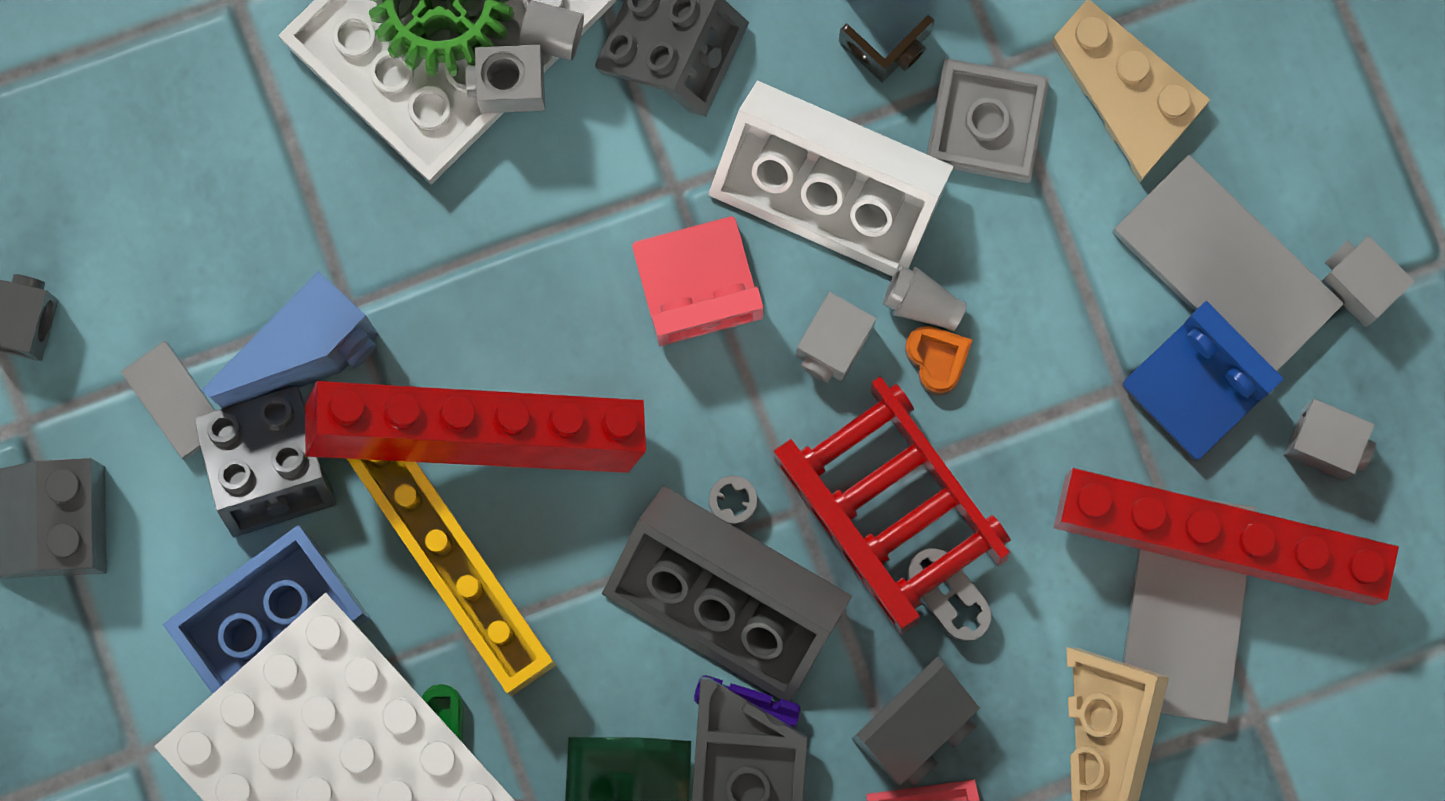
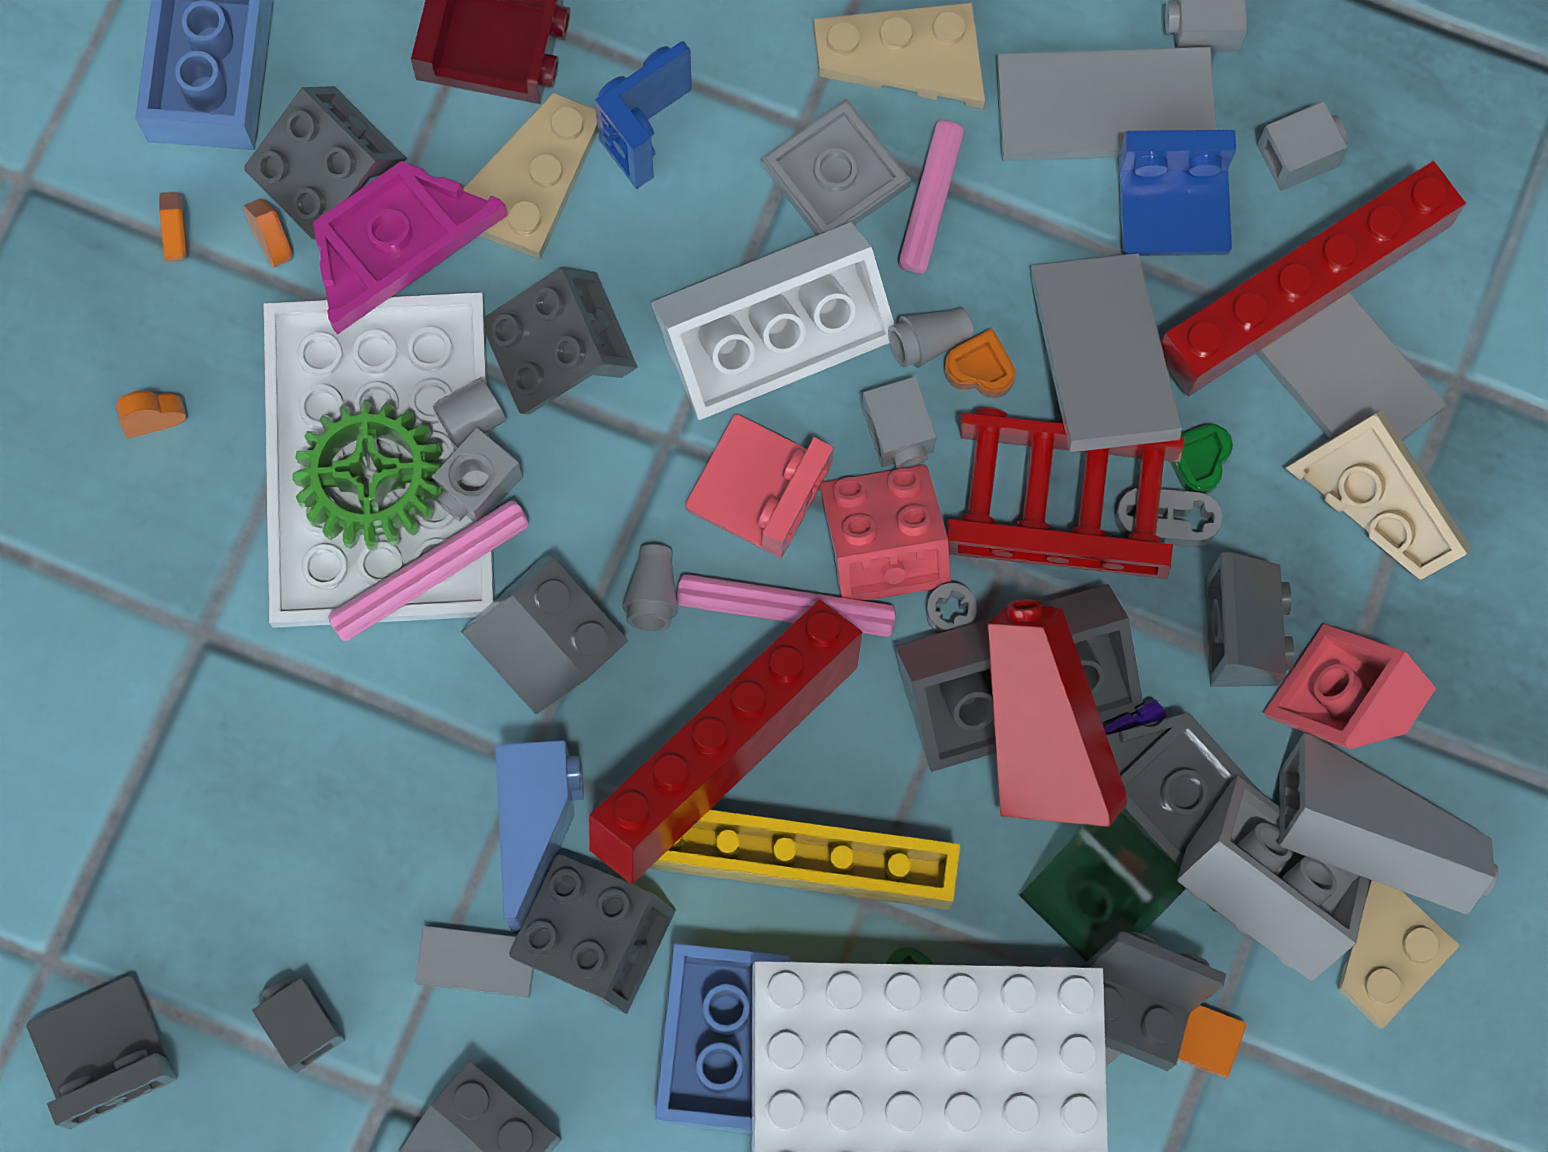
camera: 50 degrees left, 5 degrees down
dark brown bracket [839,15,935,83] -> none
none -> bright pink axle [328,500,529,641]
none -> dark grey slope [461,557,628,714]
none -> light grey cone [622,544,678,631]
none -> bright pink axle [676,574,896,637]
none -> coral bracket [820,465,951,601]
none -> bright pink axle [899,120,964,274]
none -> slope [988,599,1127,827]
none -> light grey tile [1031,253,1182,452]
none -> green tile [1170,424,1233,494]

